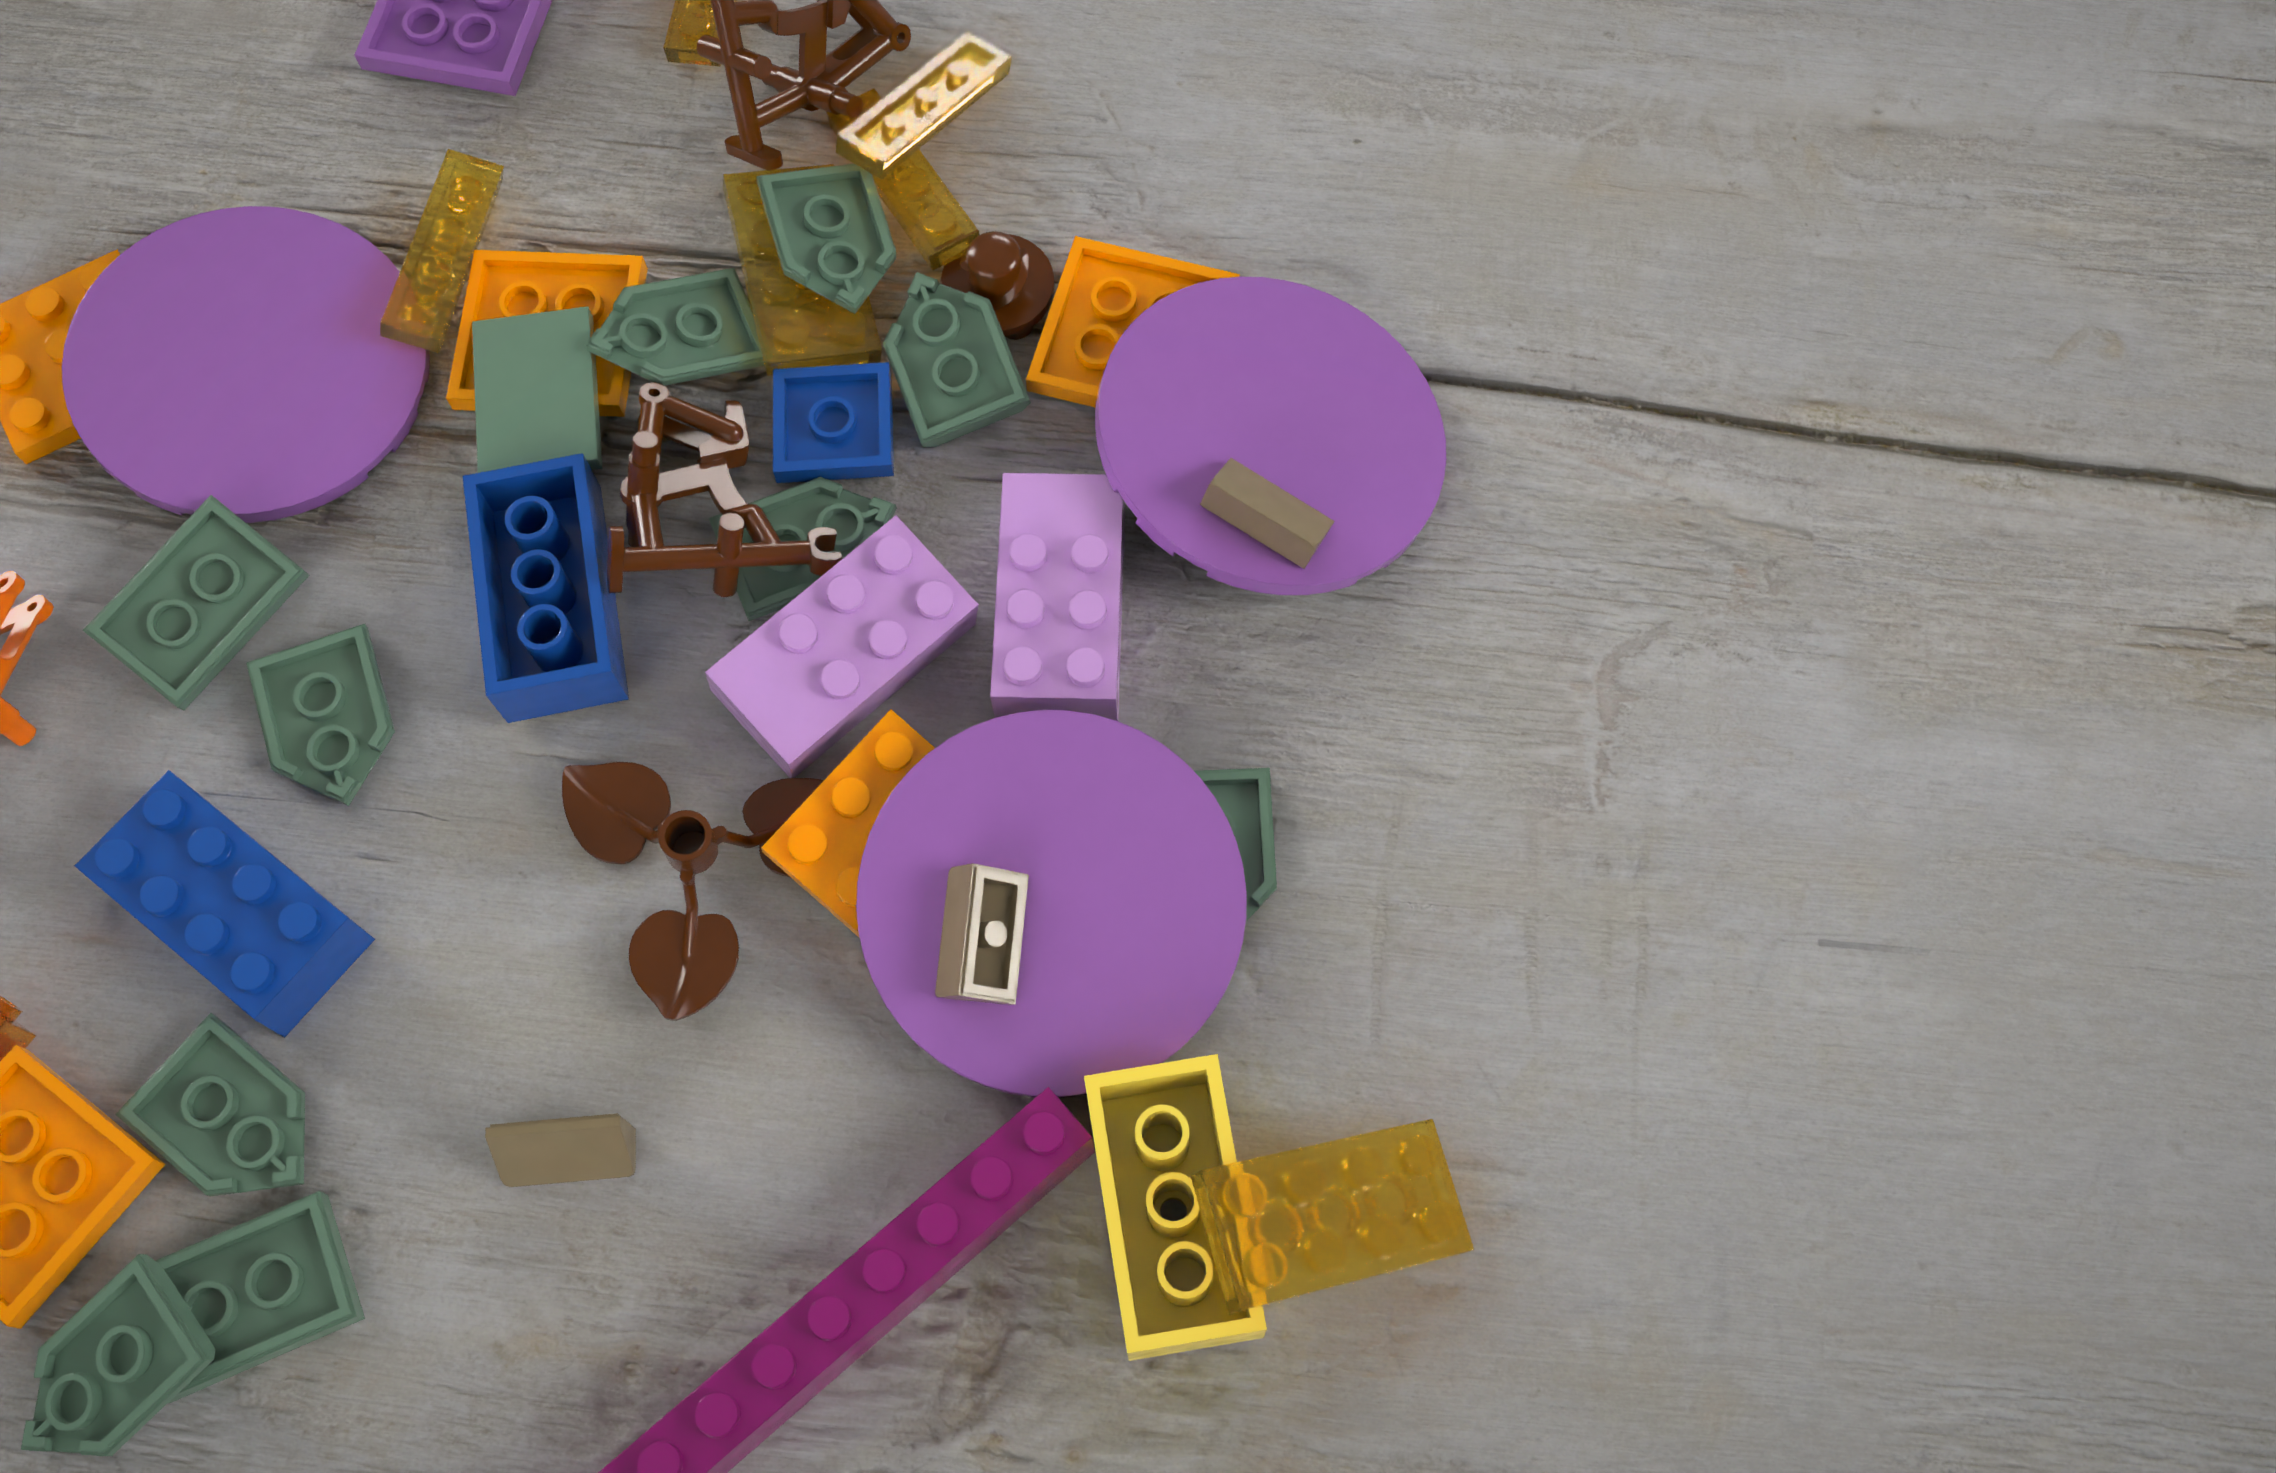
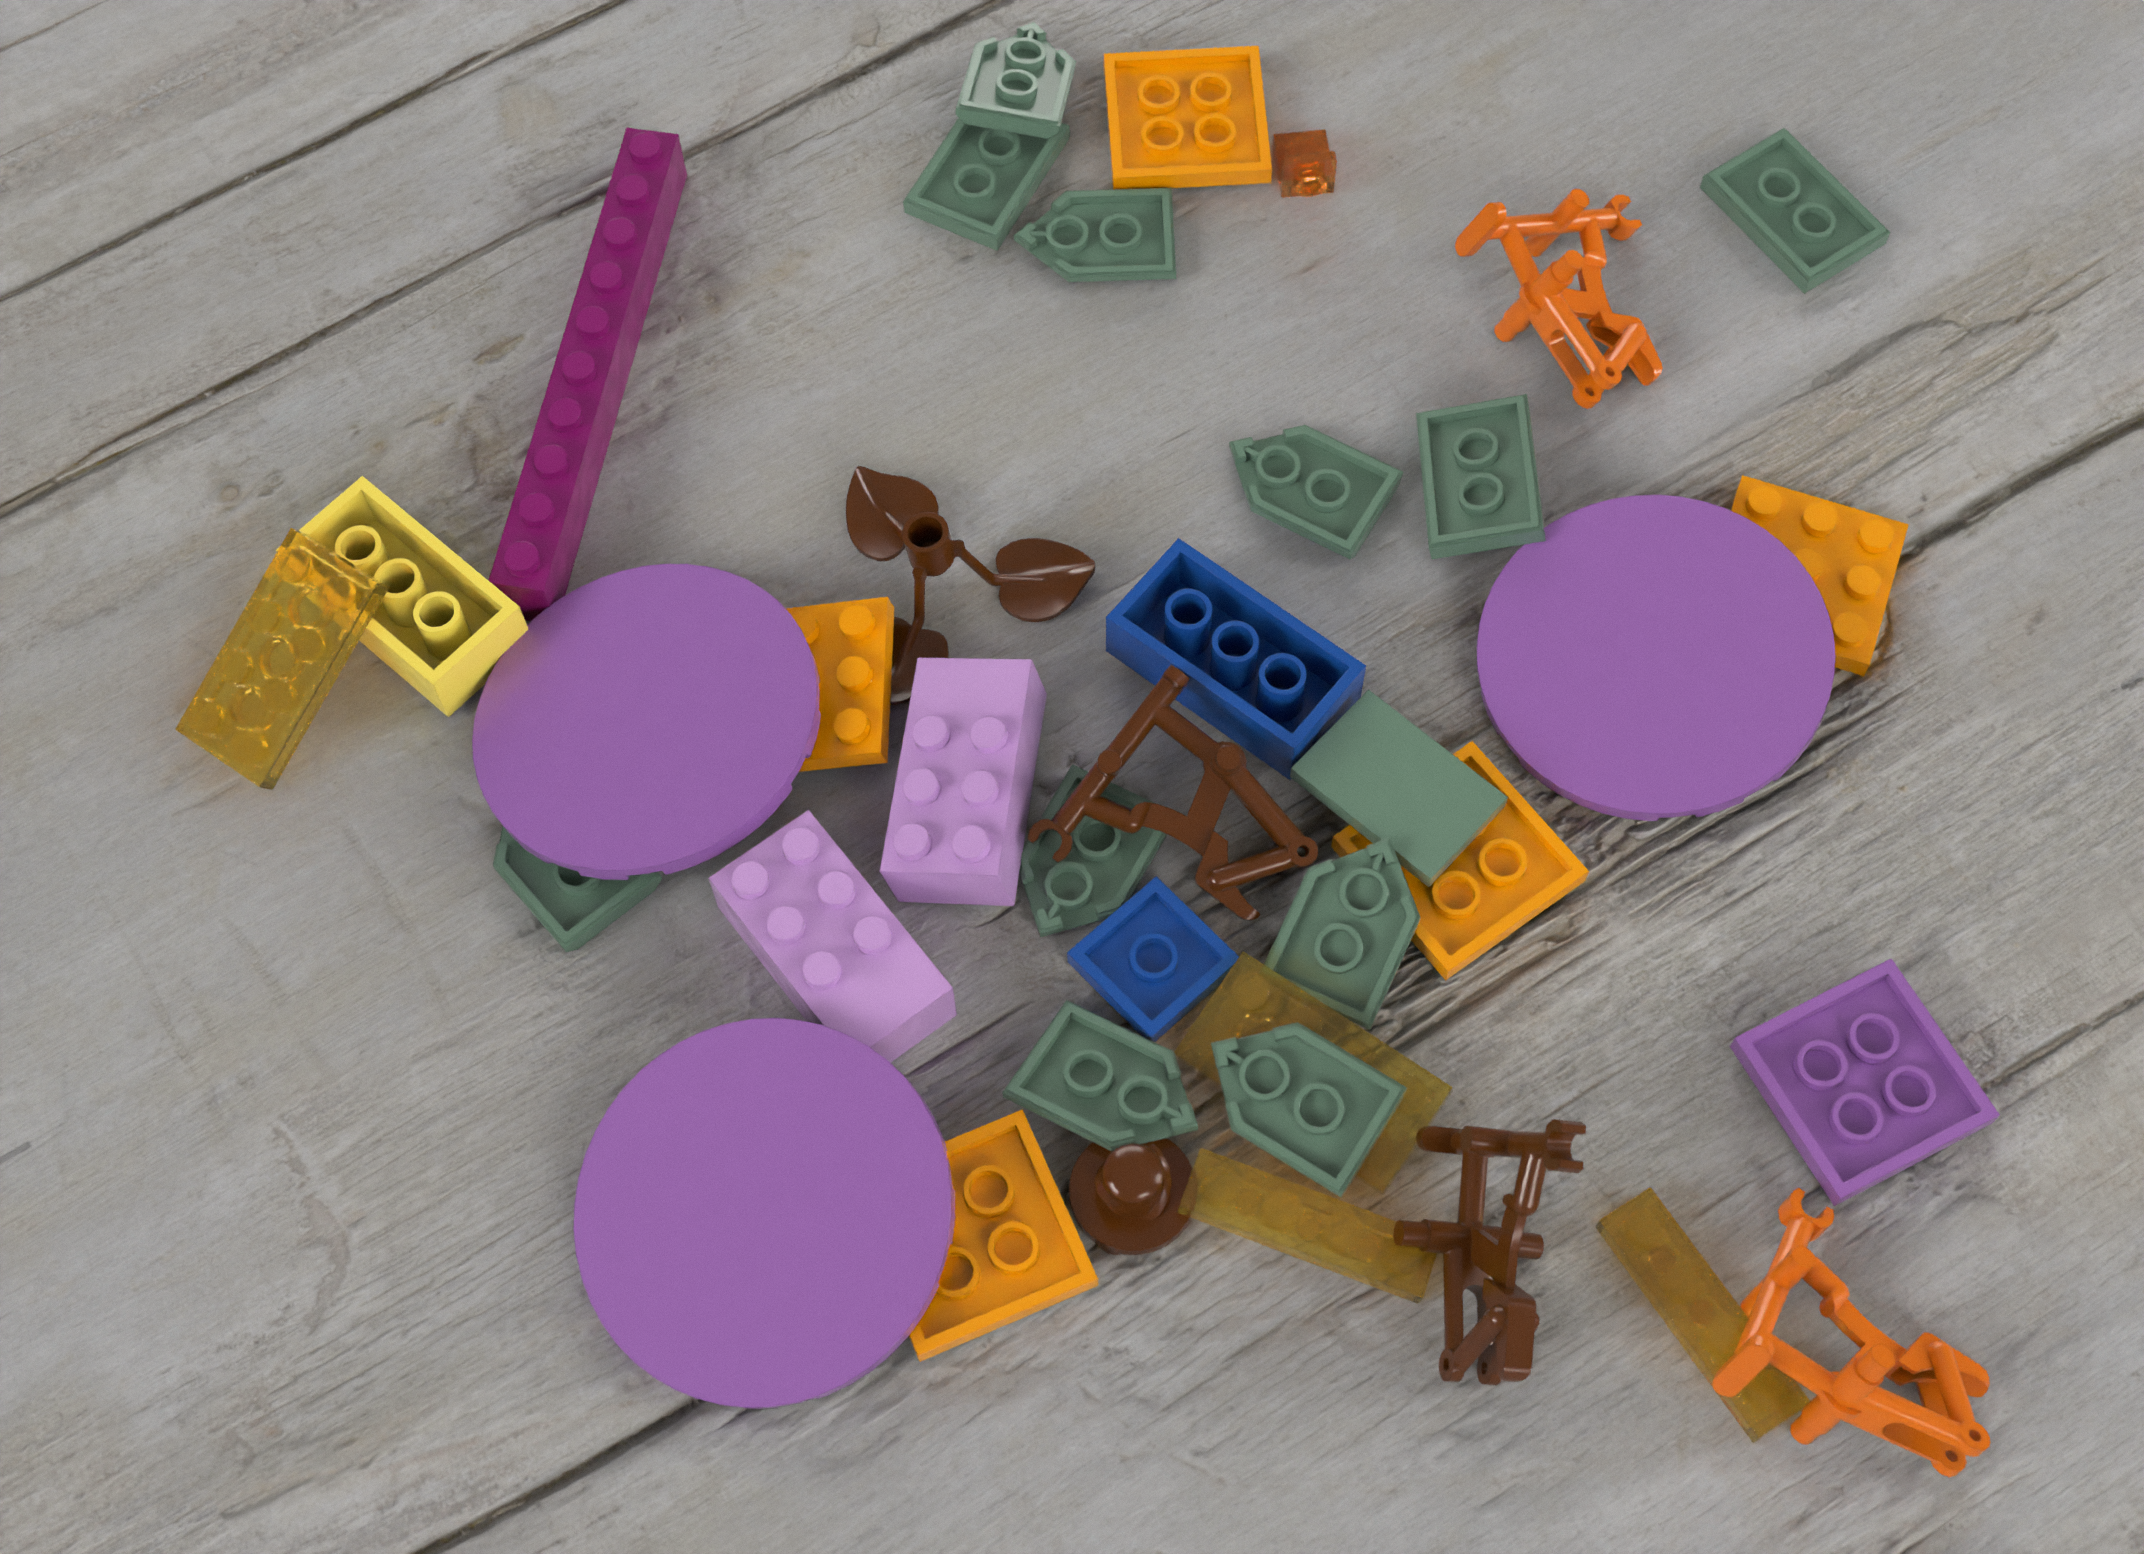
camera: 140 degrees right, 5 degrees down
blue brick [74,770,375,1038] -> none
clear yellow plate [380,149,504,353] -> none
dark tan slope [485,1113,636,1187] -> none
clear yellow plate [836,31,1012,180] -> none
dark tan slope [935,863,1029,1005] -> none
dark tan slope [1200,458,1335,569] -> none

